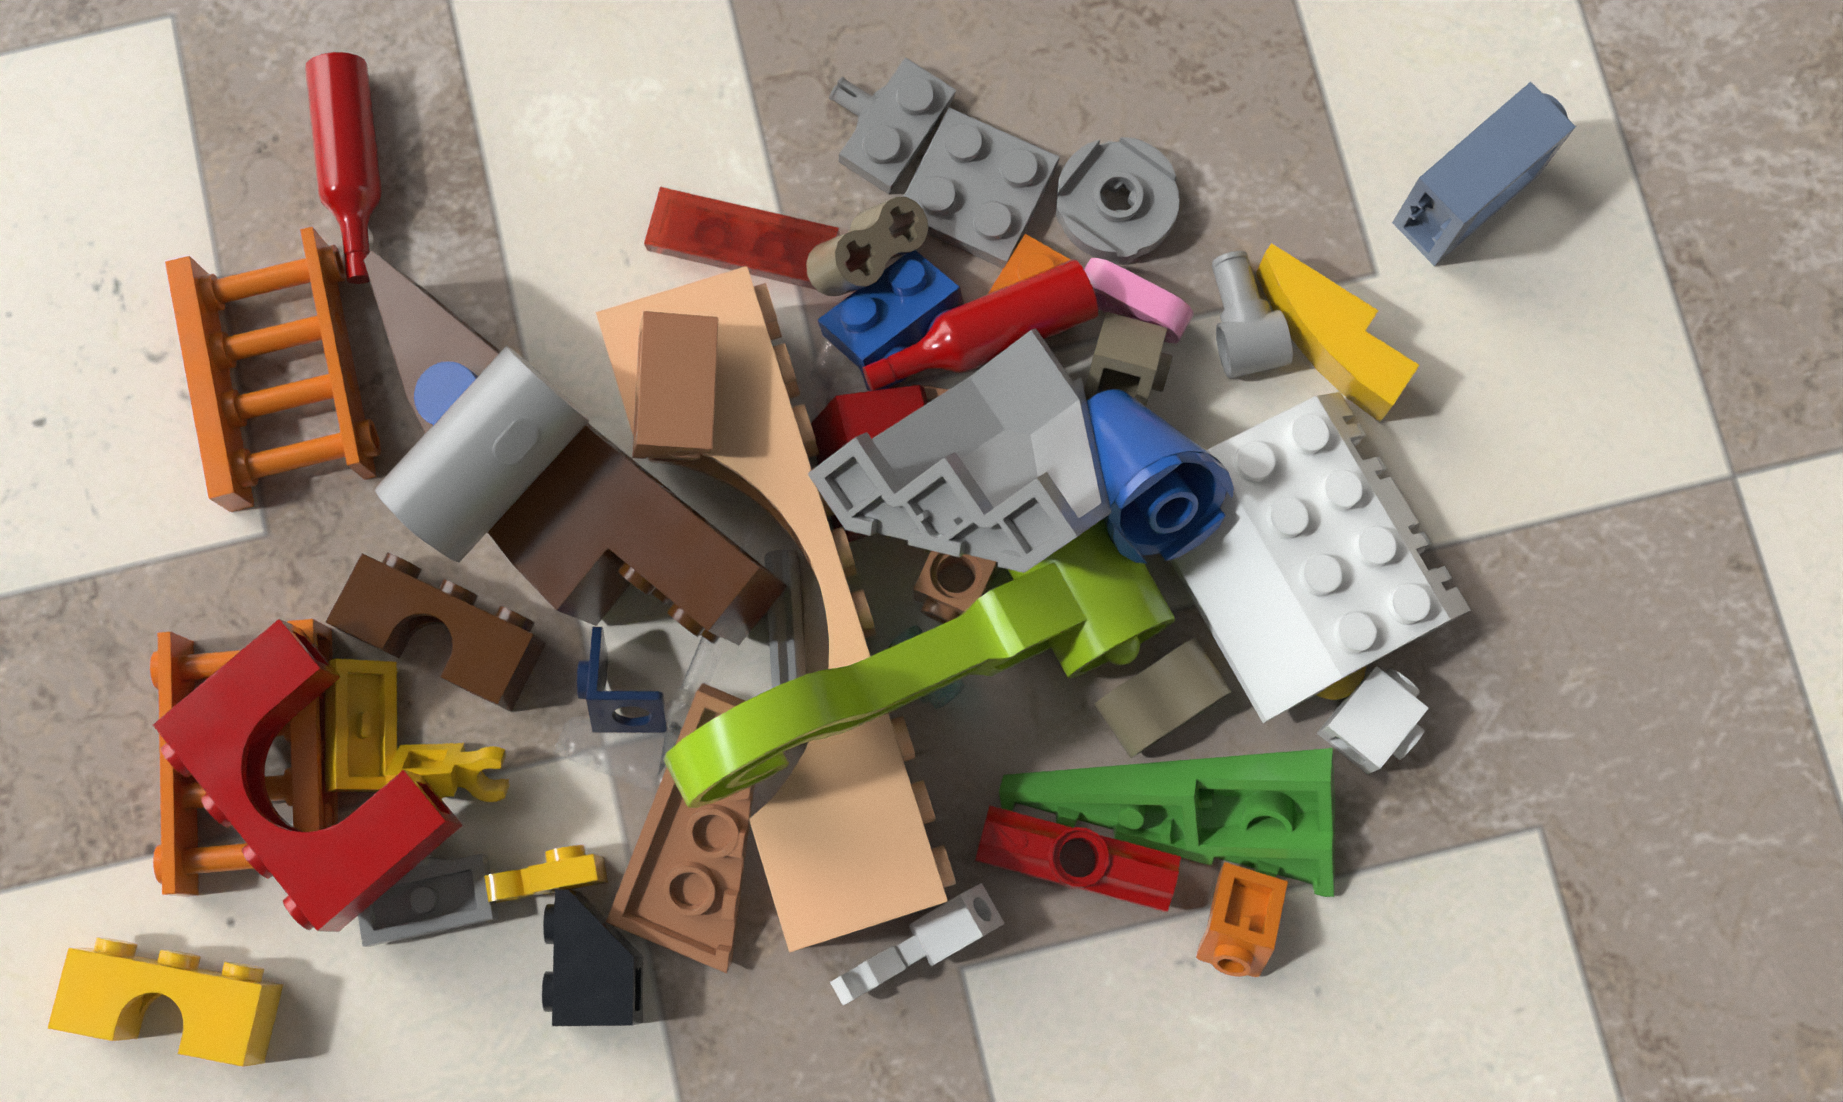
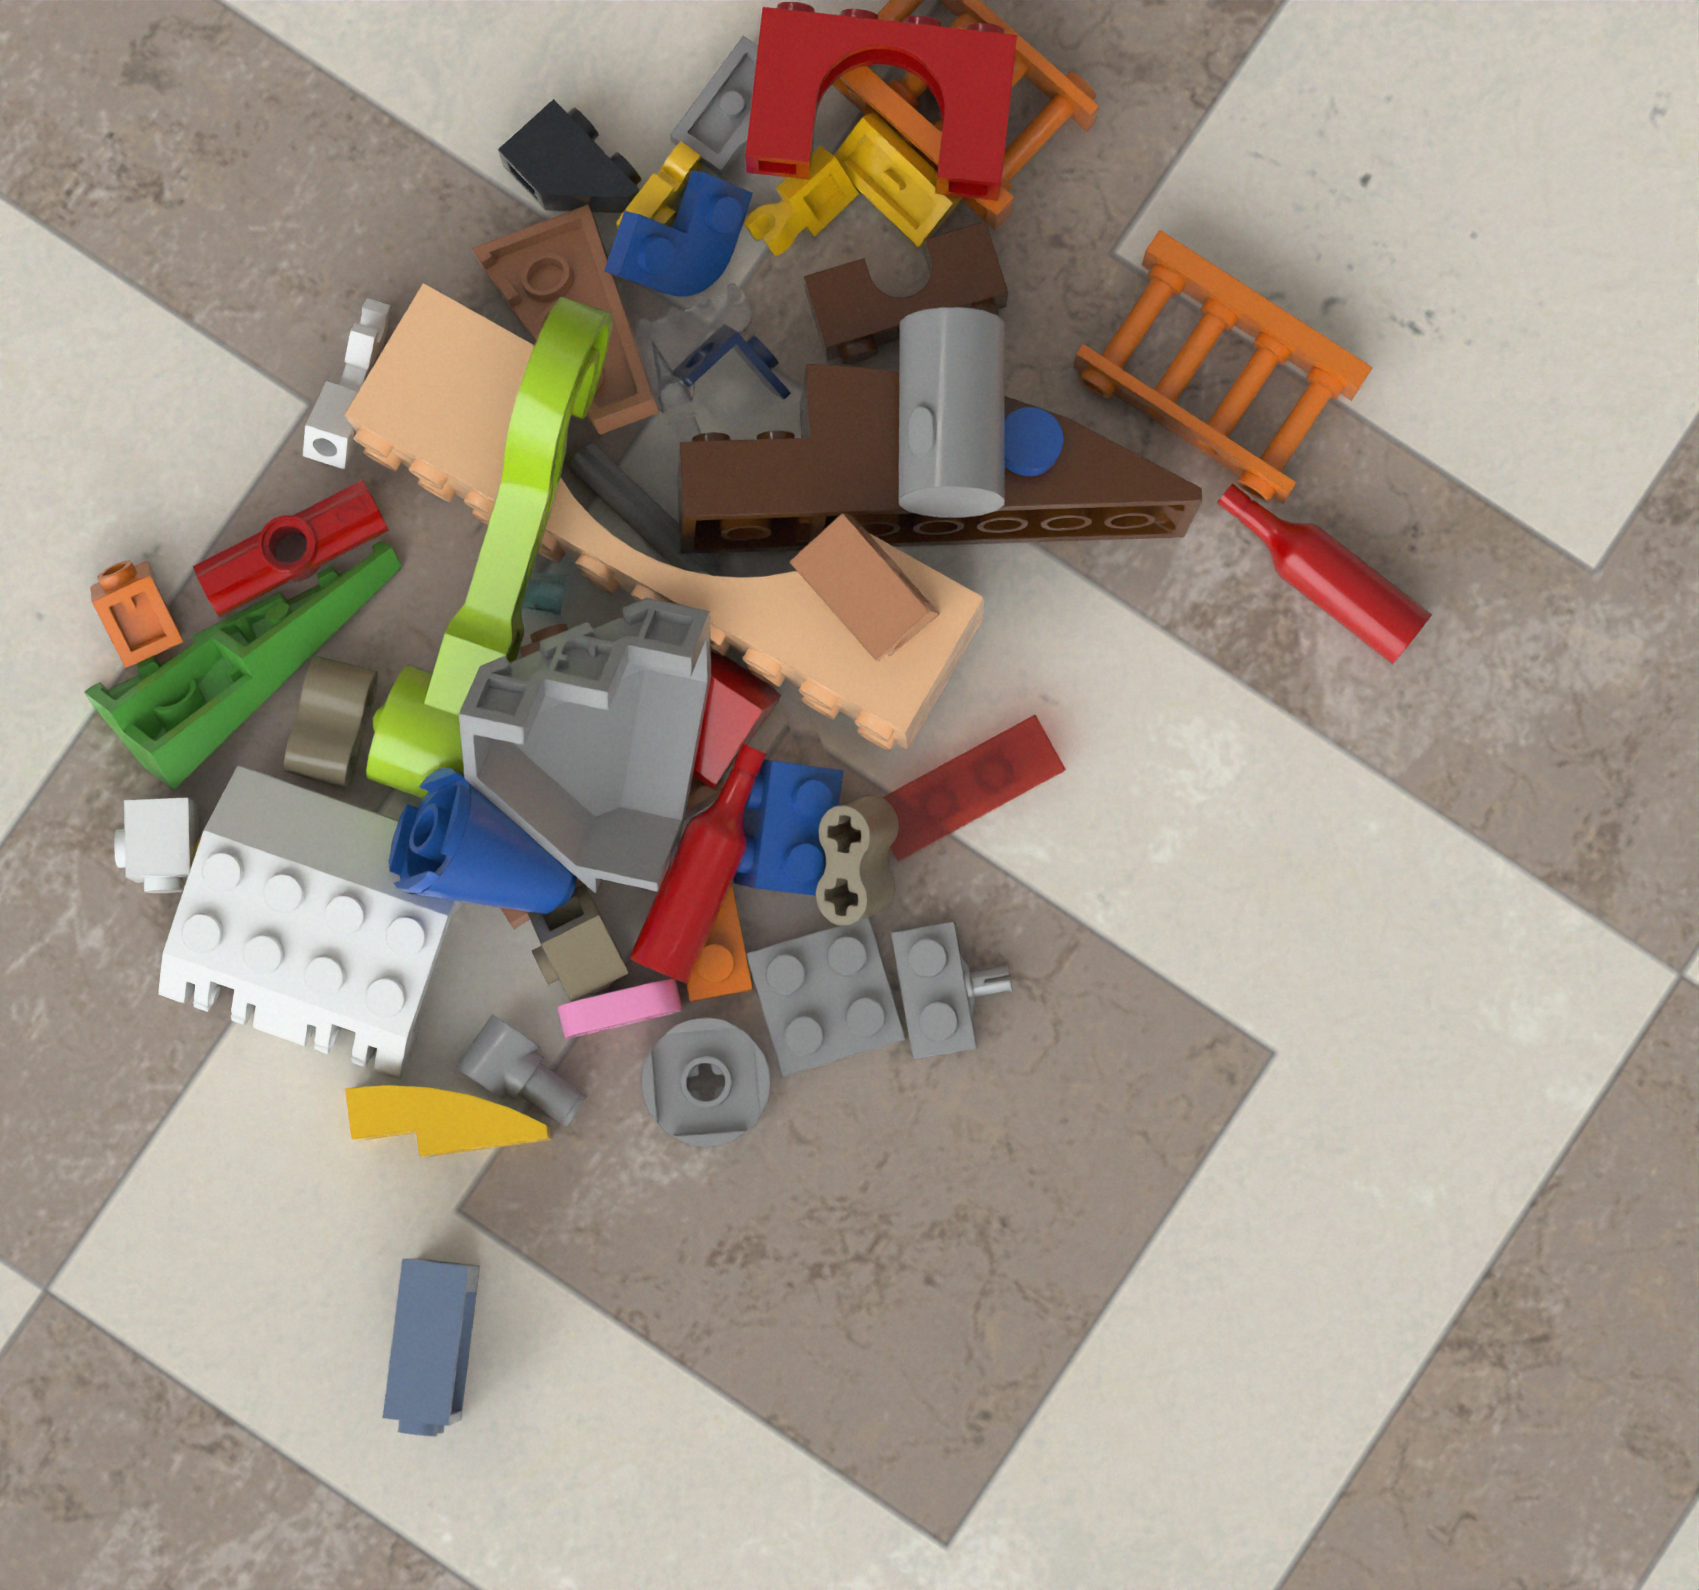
camera: 135 degrees right, 5 degrees up
none -> blue plate [604,170,753,297]

